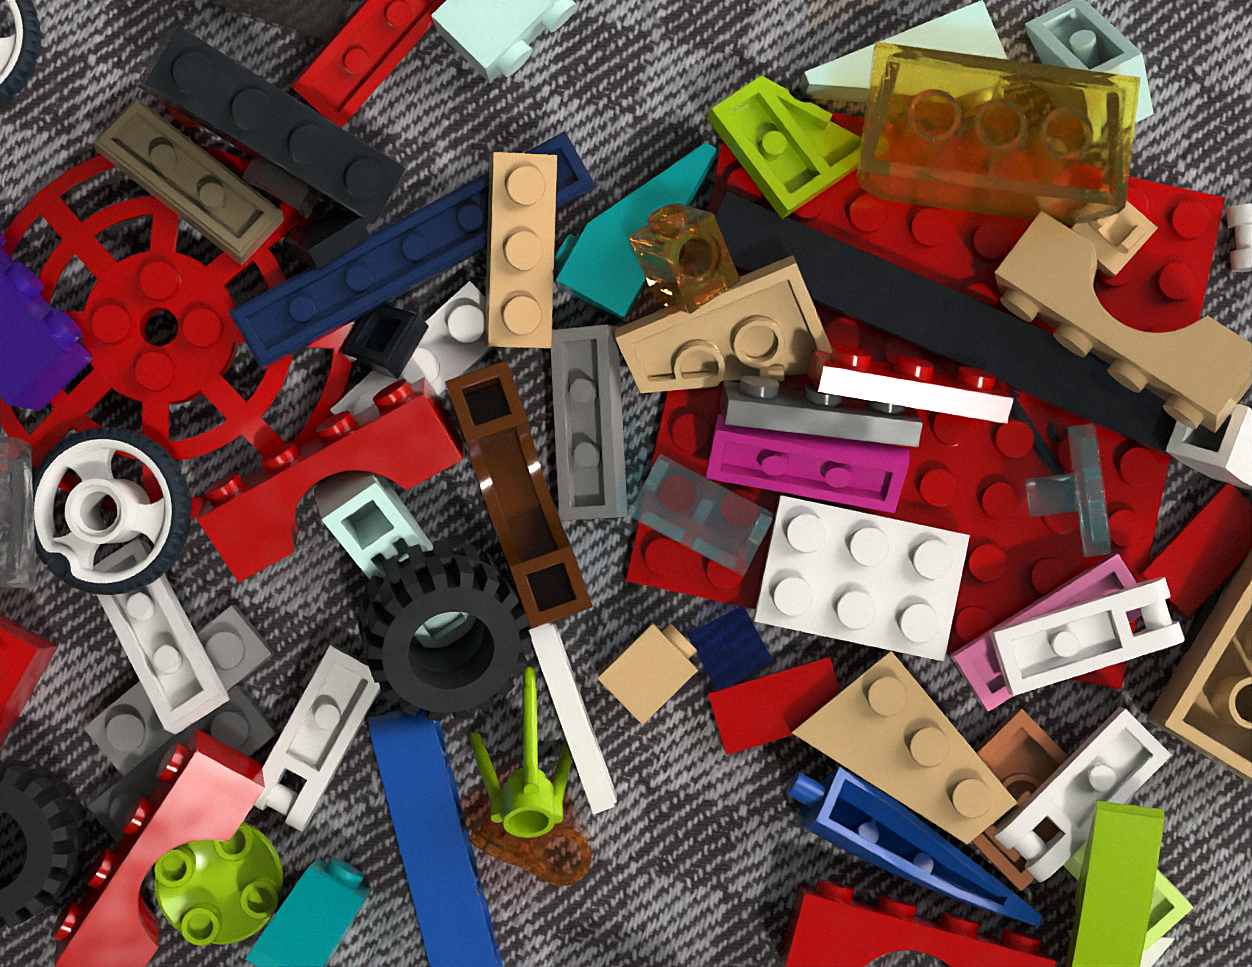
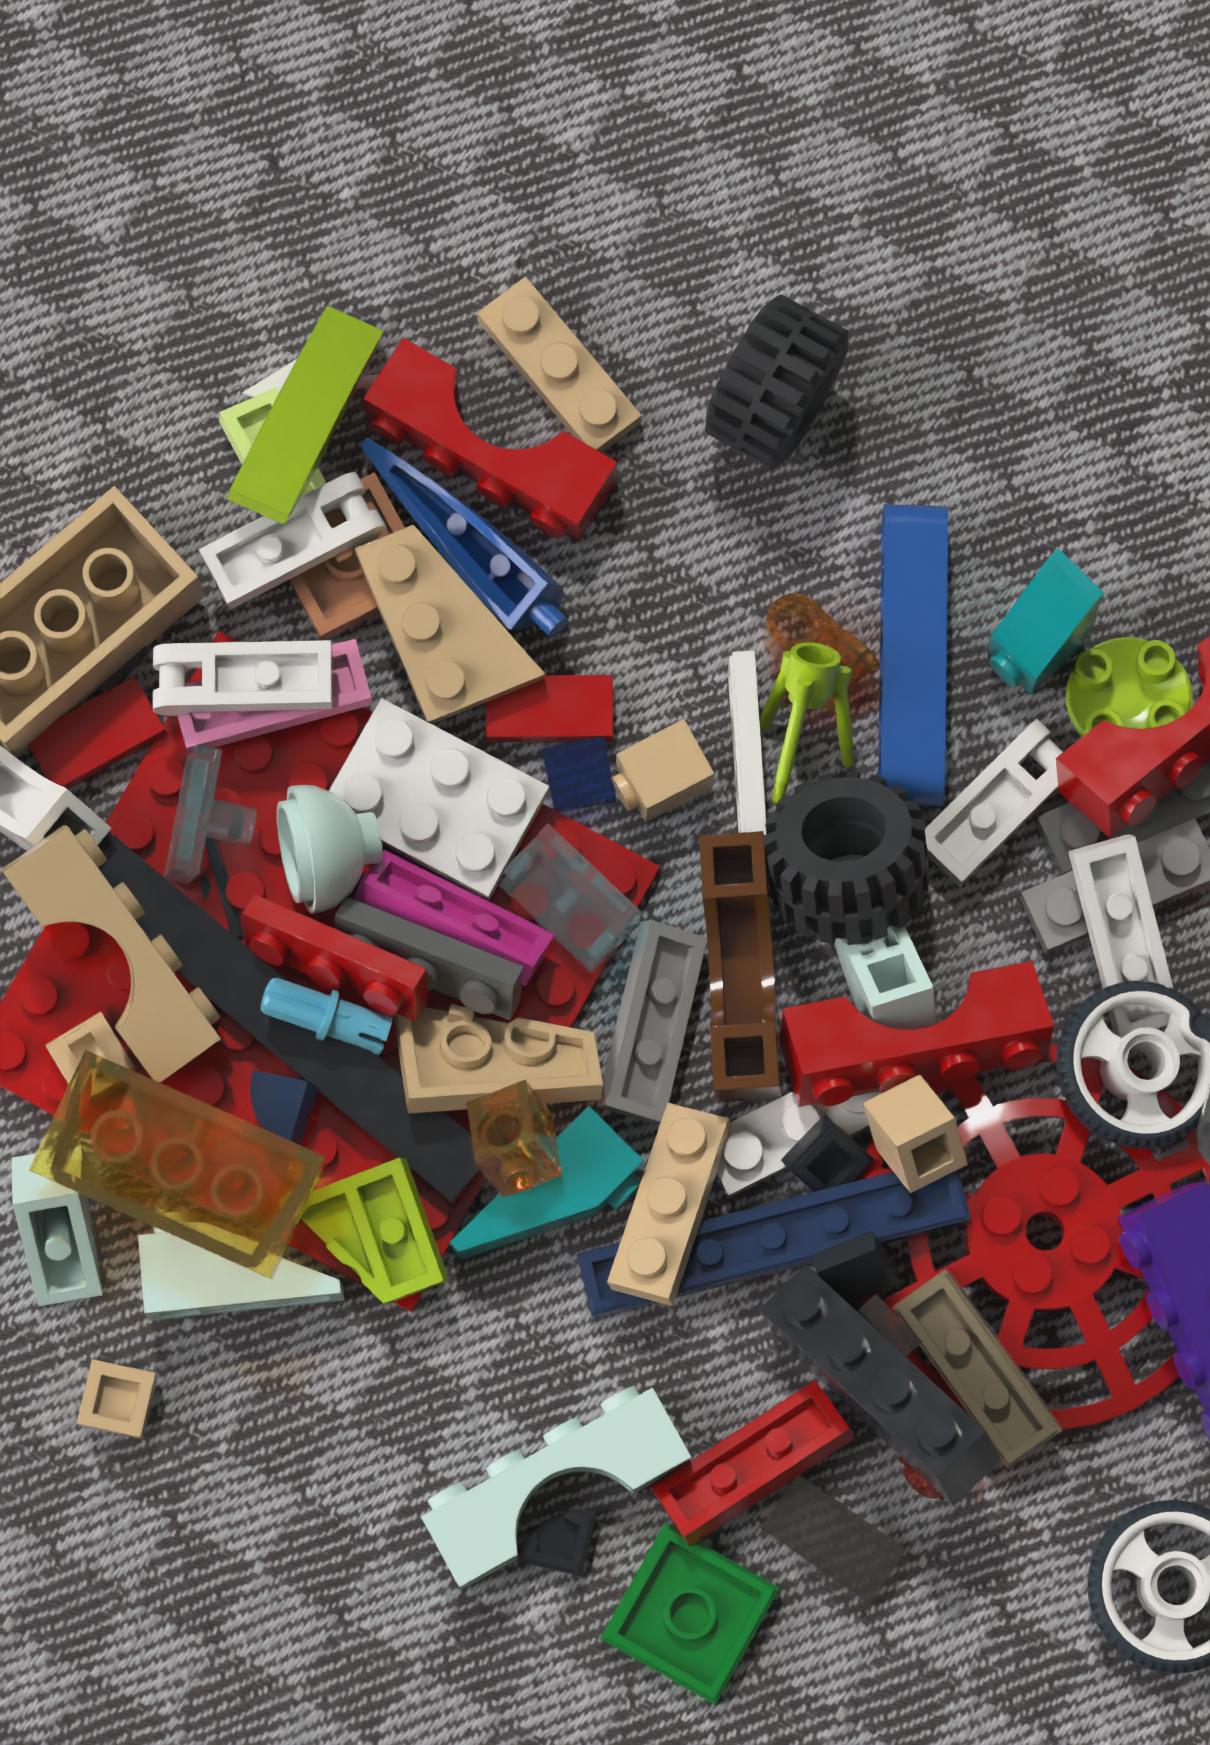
camera: 165 degrees left, 10 degrees down
none -> dark blue tile [250,1070,318,1149]
none -> medium azure axle [261,978,393,1055]
none -> light aqua piece [277,785,383,914]
none -> tan brick [863,1075,968,1193]

